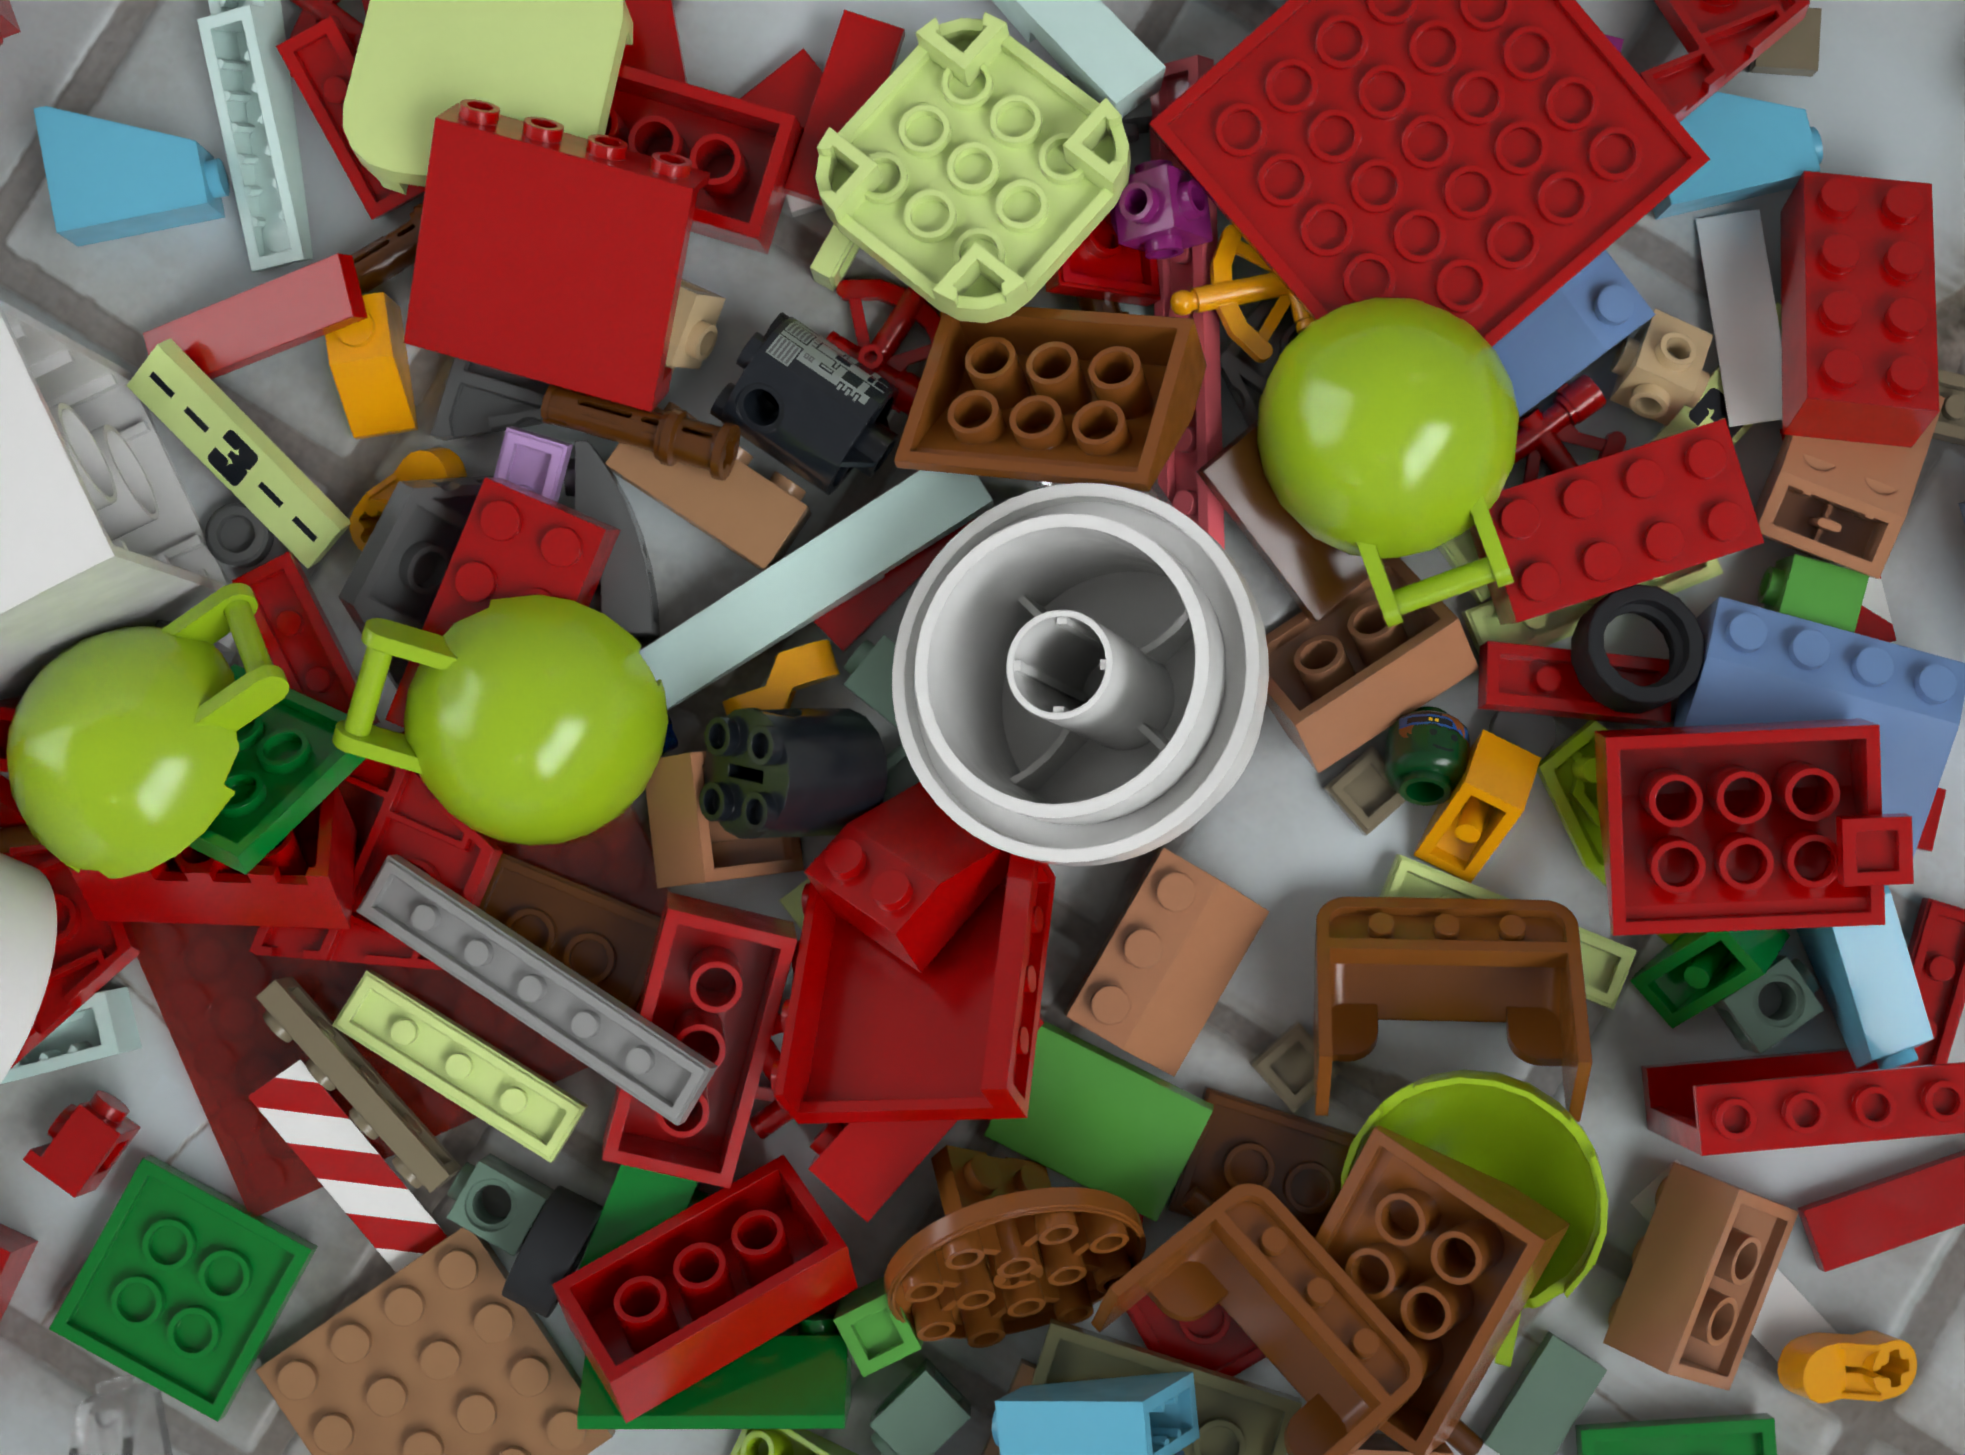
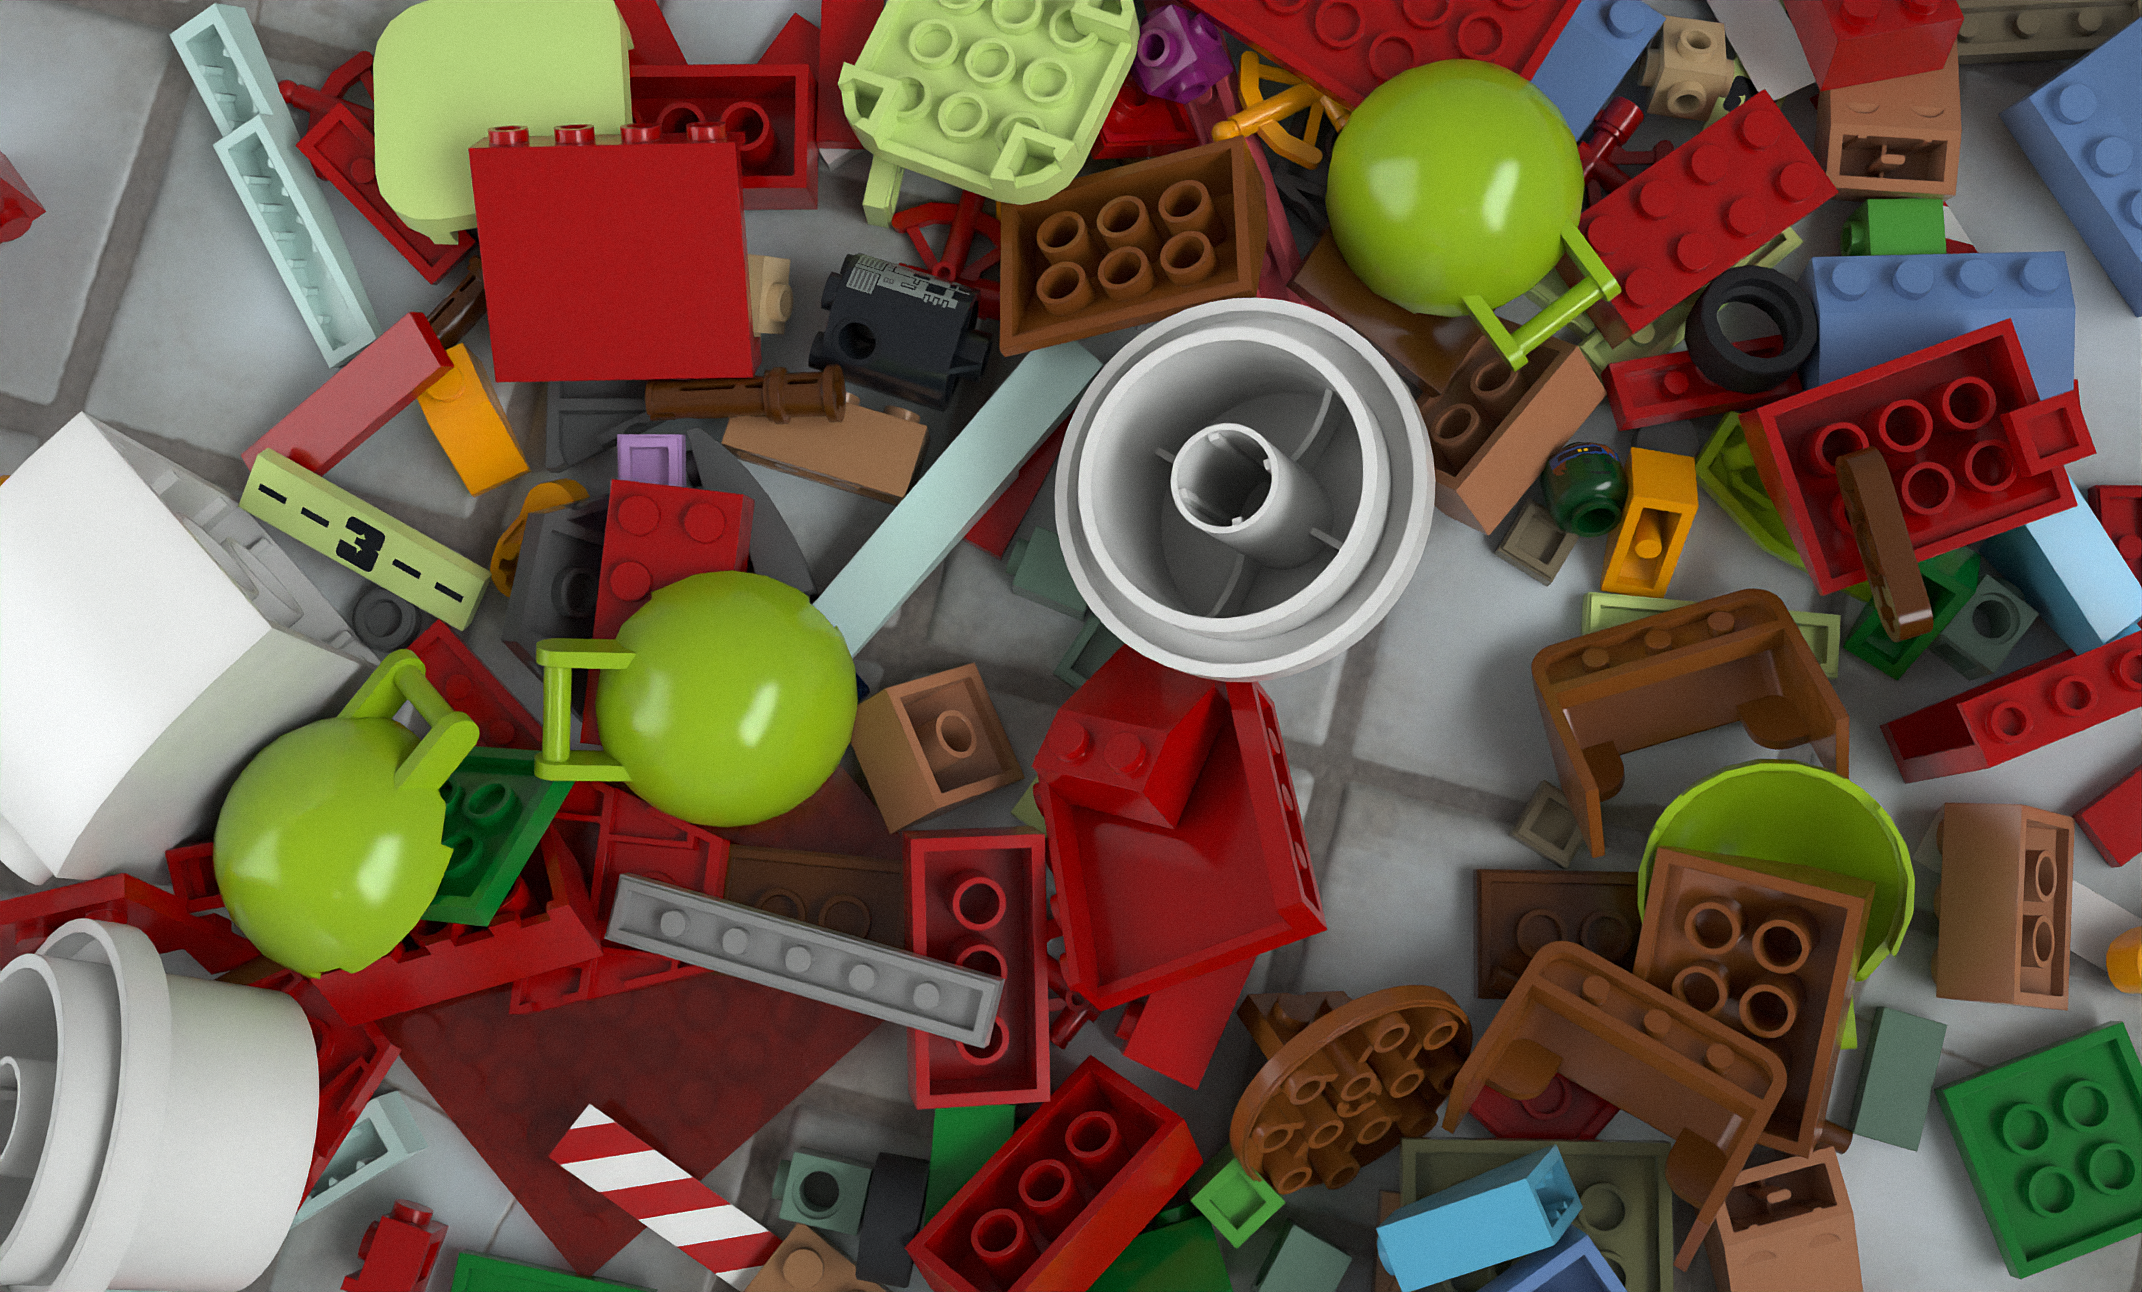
camera: 20 degrees left, 5 degrees down
medium azure slope [33,106,230,247] -> none
dark tan plate [256,976,462,1193] -> none
yellowish green tile [332,969,589,1163] -> none
black cylinder [699,708,888,839] -> none
light orange piece [722,639,840,716] -> none
bright green tile [984,1021,1214,1222] -> none
nougat slope [1064,847,1270,1077] -> none
none -> reddish brown beam [1835,446,1933,642]

